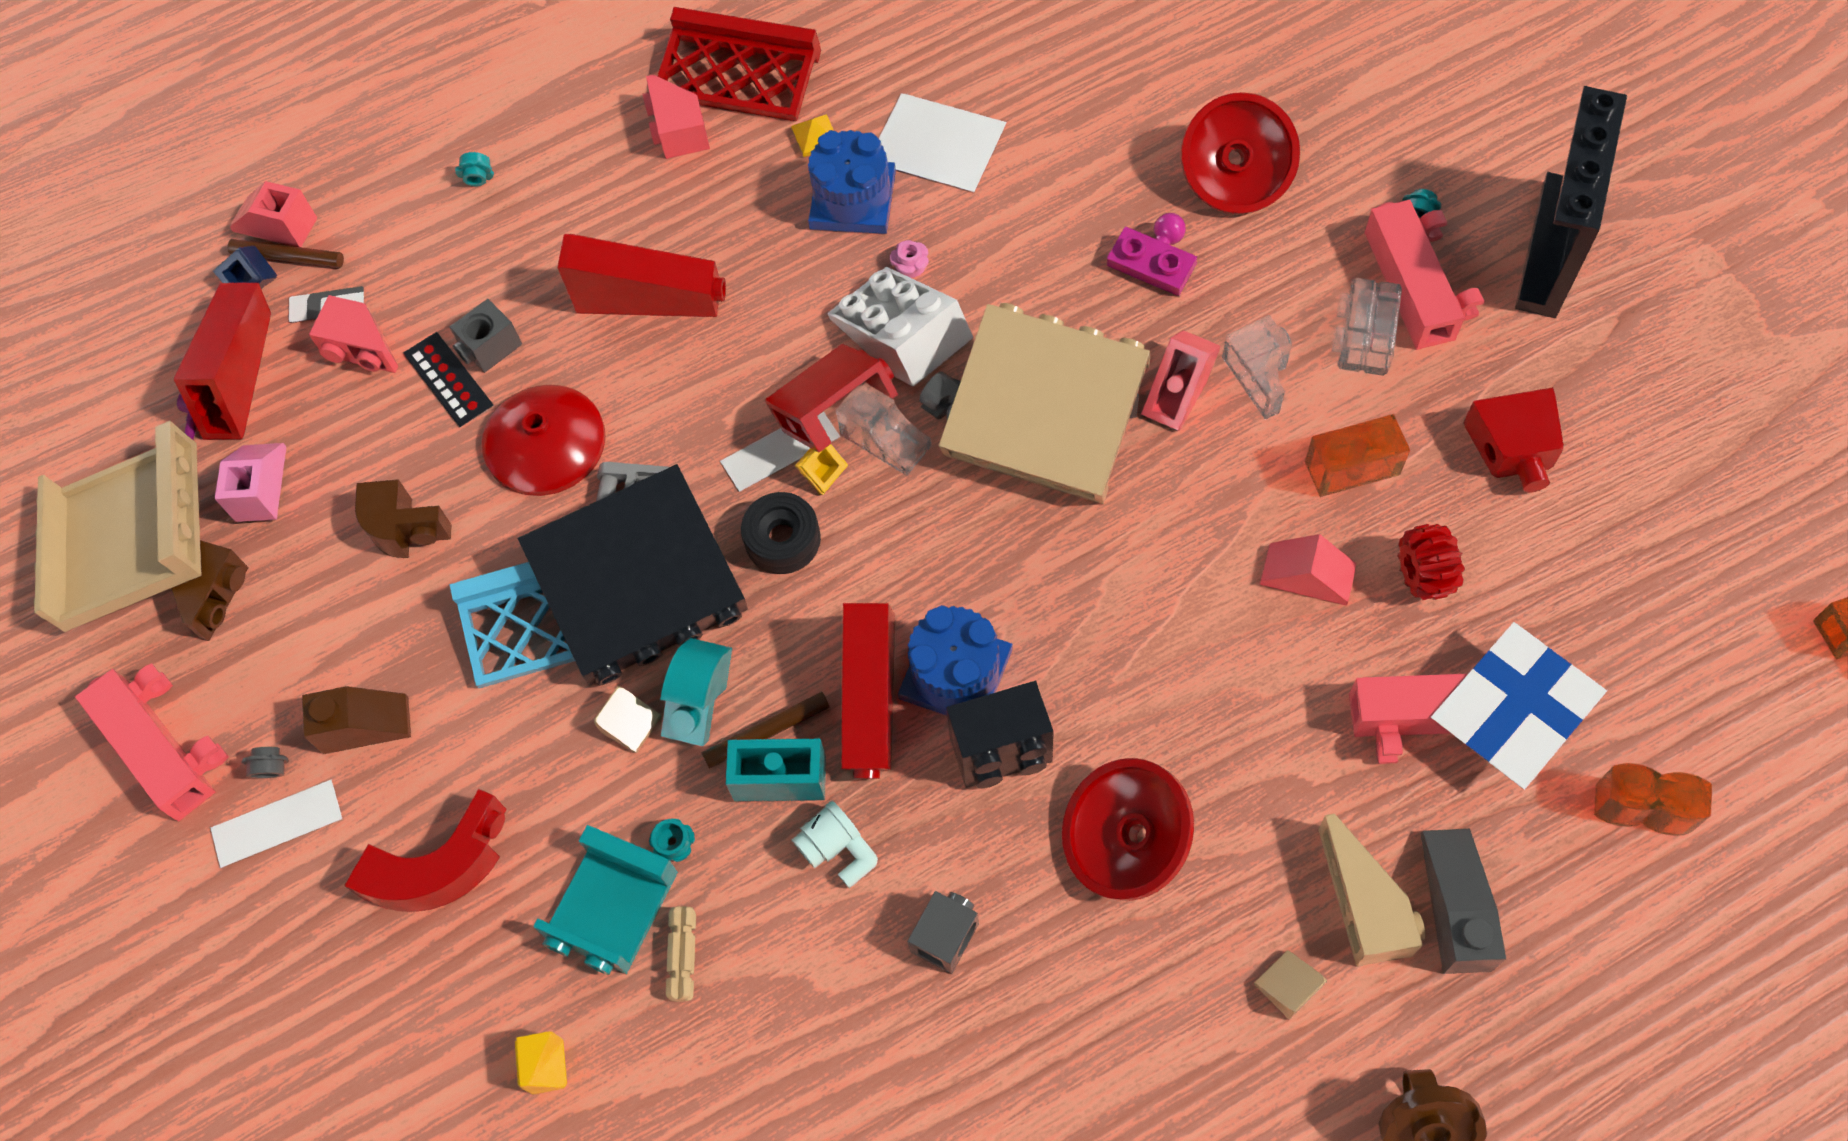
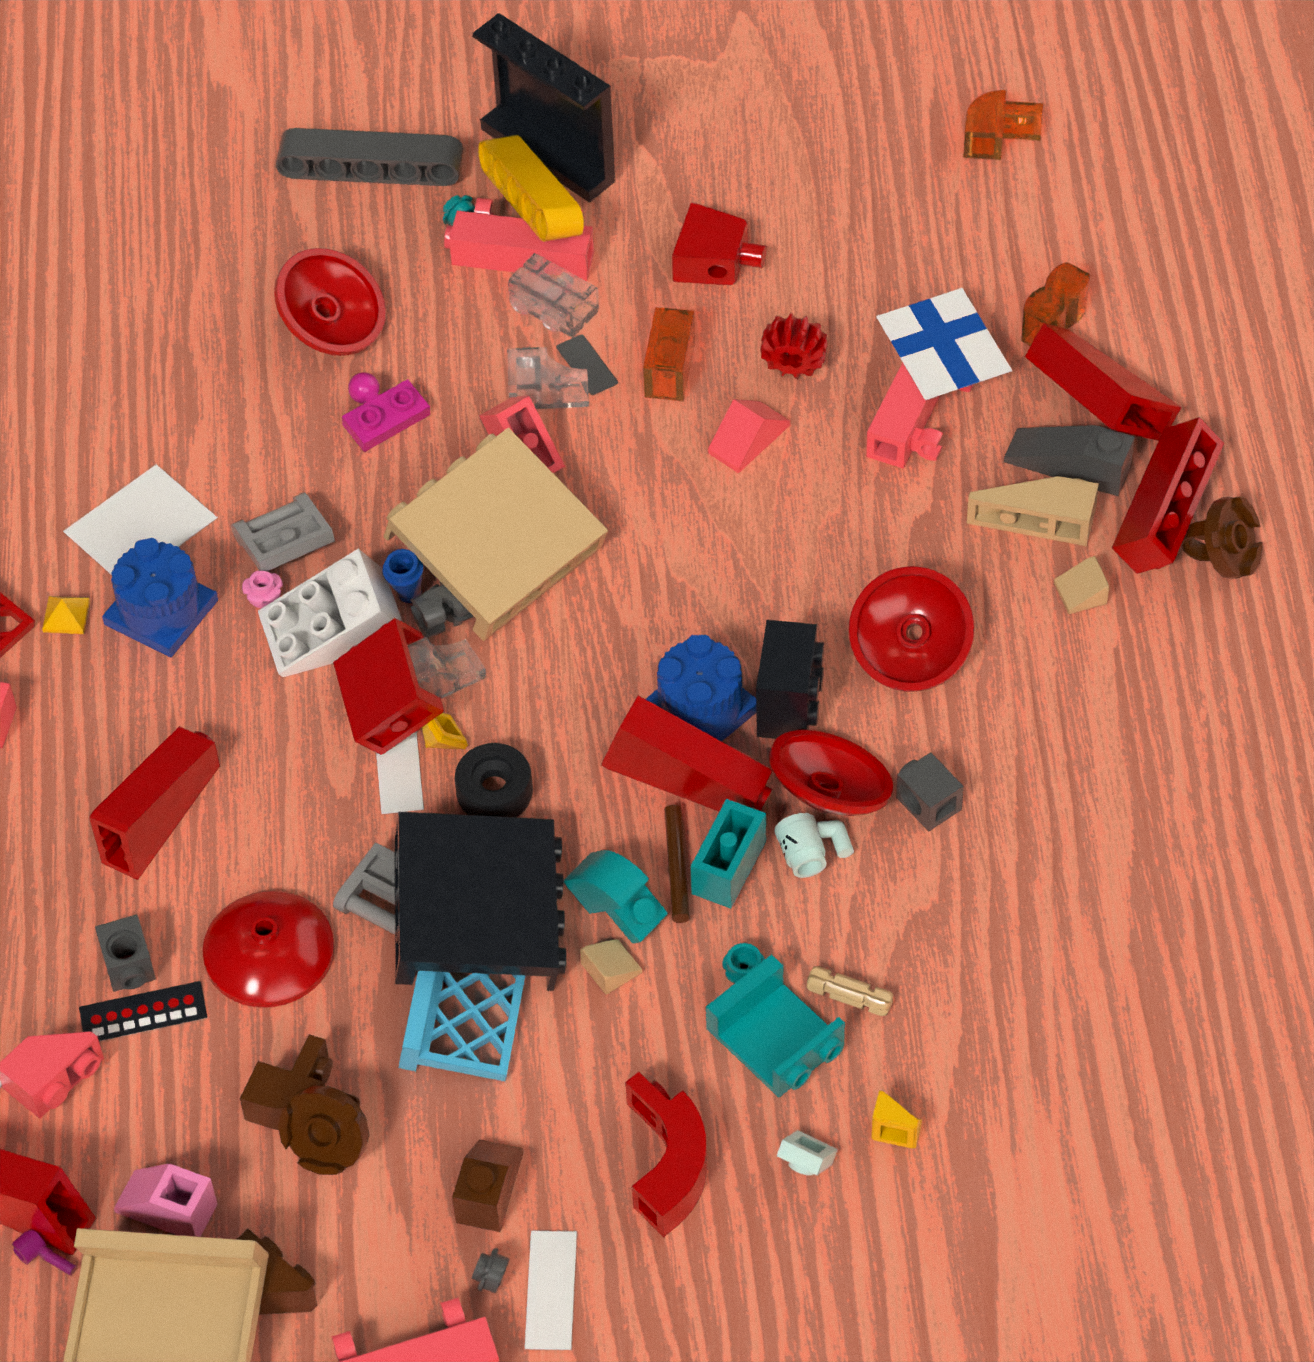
camera: 70 degrees left, 10 degrees down
none -> light grey plate [231,492,335,571]
none -> dark grey beam [276,128,463,186]
none -> reddish brown tile [278,1086,369,1175]
none -> blue cone [382,549,423,603]
none -> yellow beam [478,135,584,242]
none -> dark grey sticker [556,334,618,395]
none -> red dish [769,730,893,816]
none -> light aqua plate [777,1130,838,1175]
none -> red slope [1025,323,1182,441]
none -> red brick [1112,417,1224,574]

